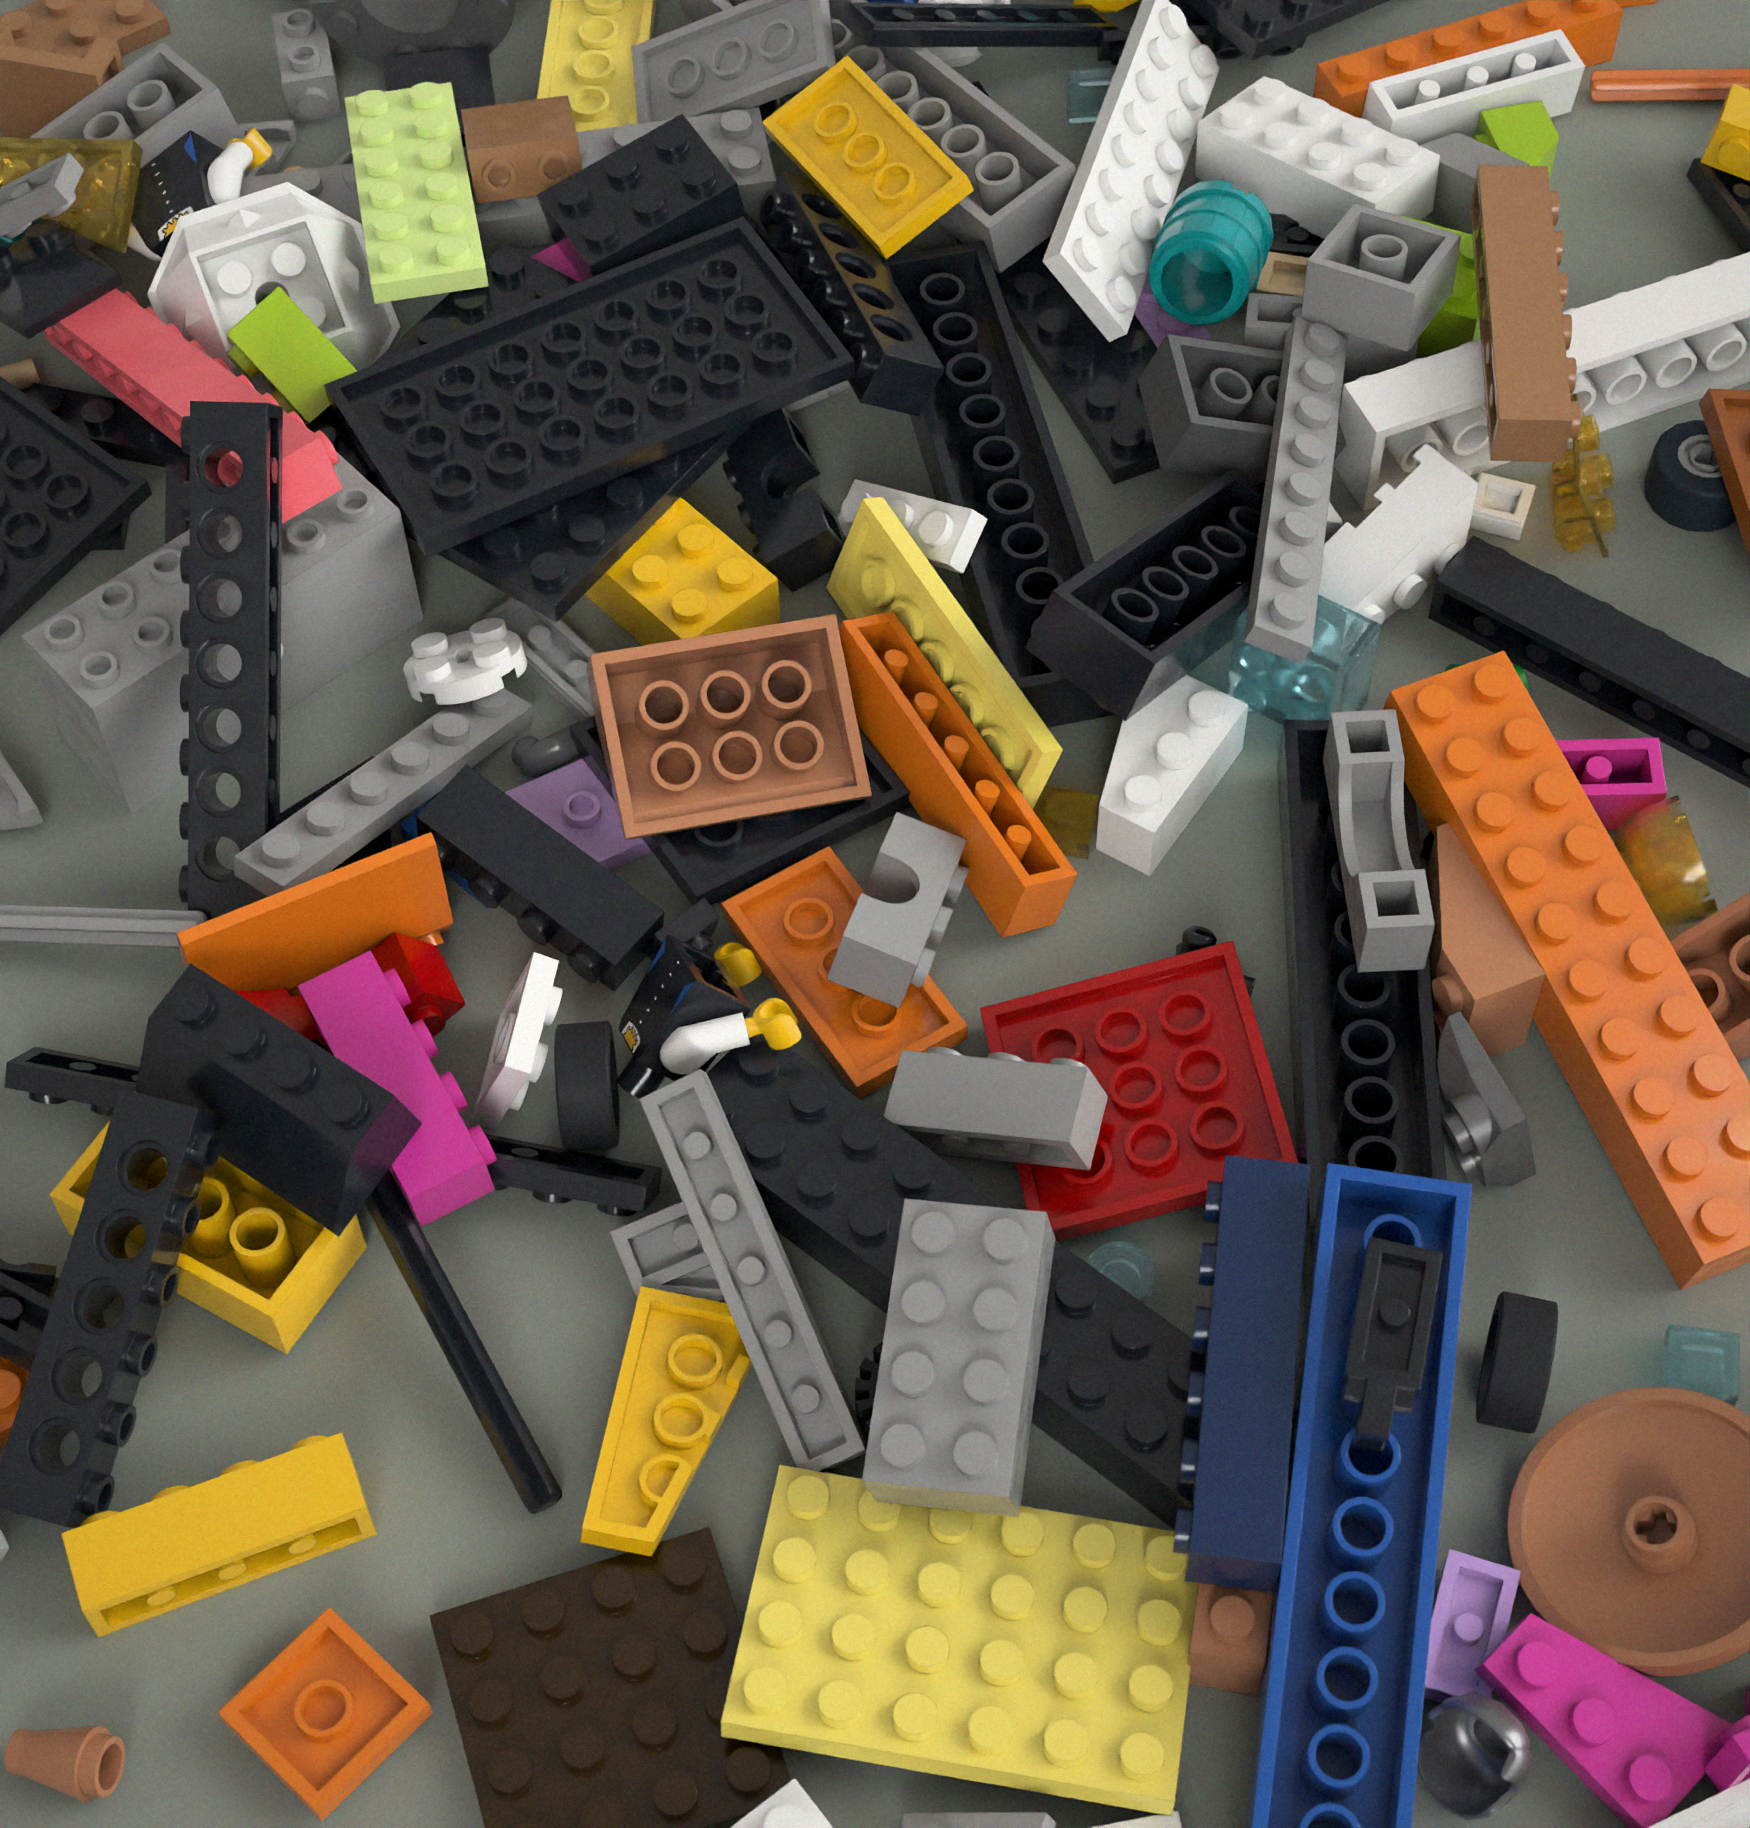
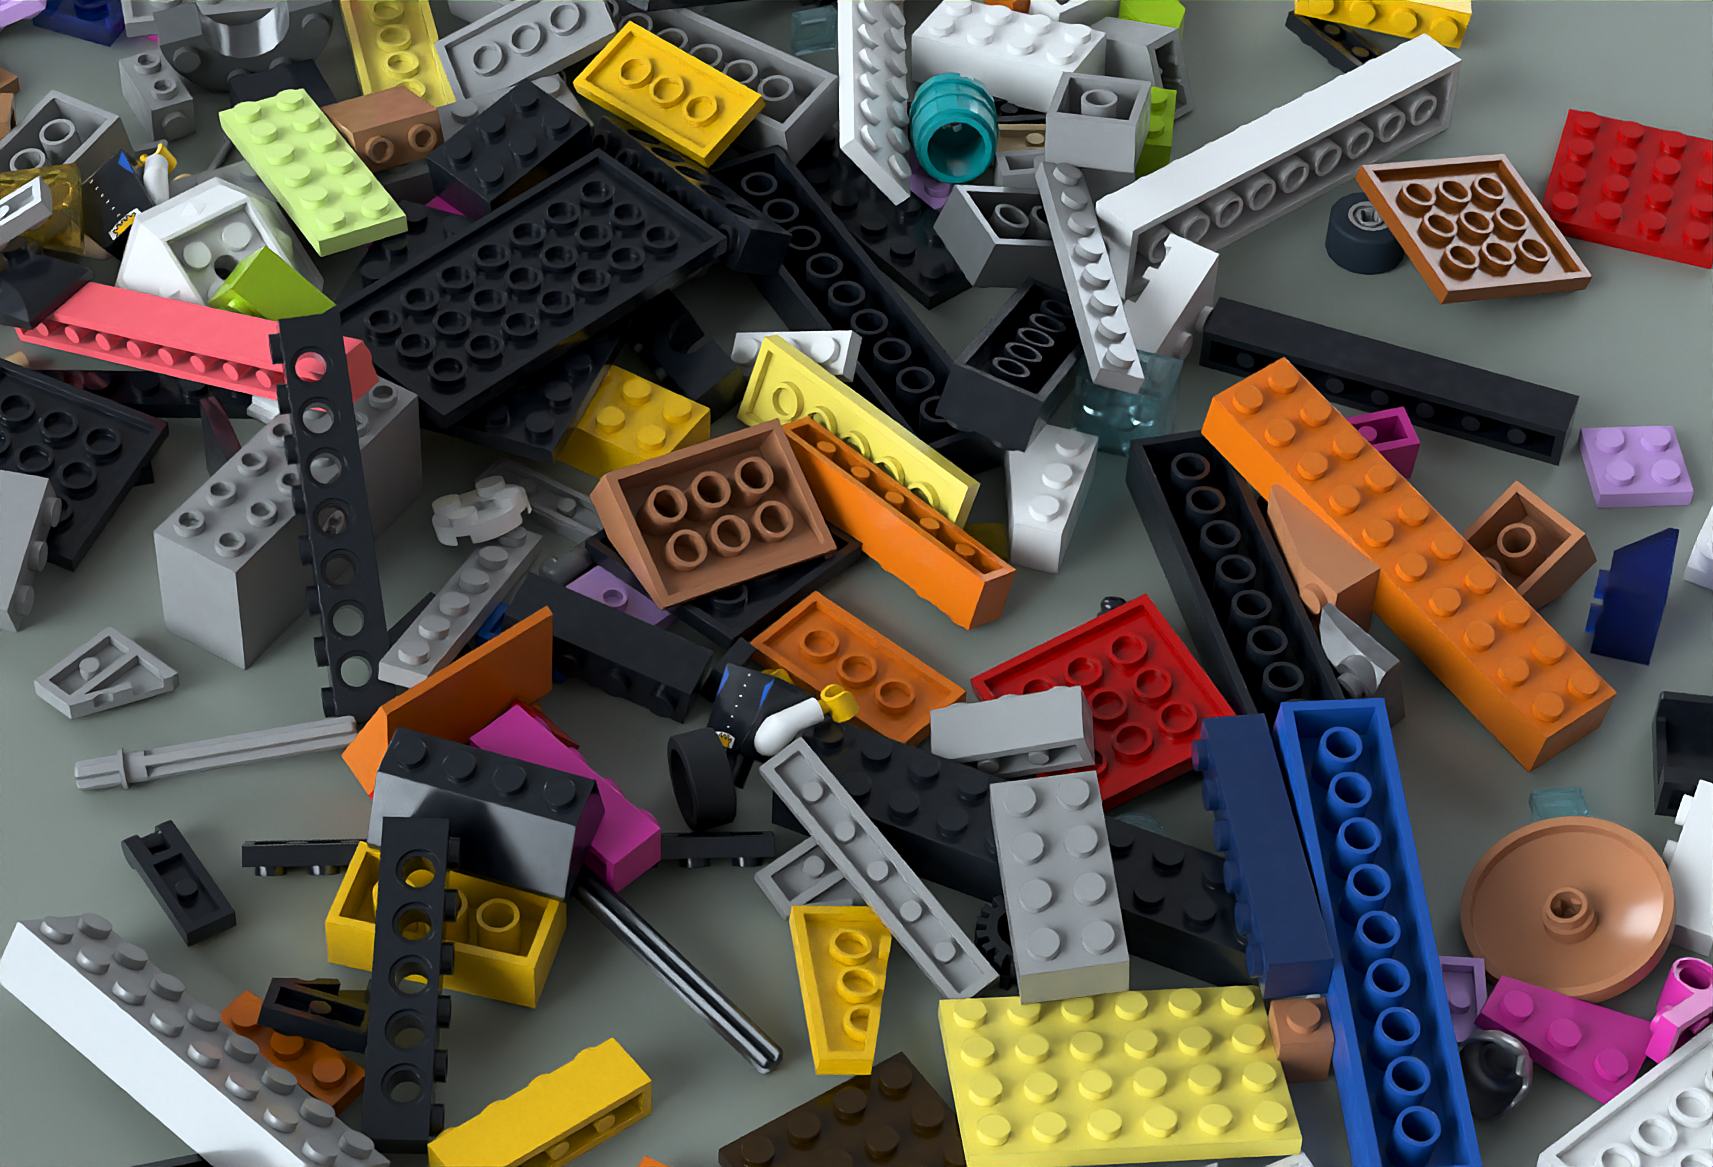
camera: 20 degrees left, 10 degrees down
white plate [470,952,563,1130] -> none
light grey arch [827,812,969,1008] -> none
light grey arch [1323,709,1435,973] -> none
black hinge [1342,1237,1443,1451] -> none
white tile [1469,471,1536,541] -> none
medium nougat brick [1470,165,1581,463] -> none
black tyre [1476,1291,1559,1434] -> none
clear yellow hinge [1552,393,1617,558] -> none
clear yellow cylinder [1614,795,1718,926] -> none

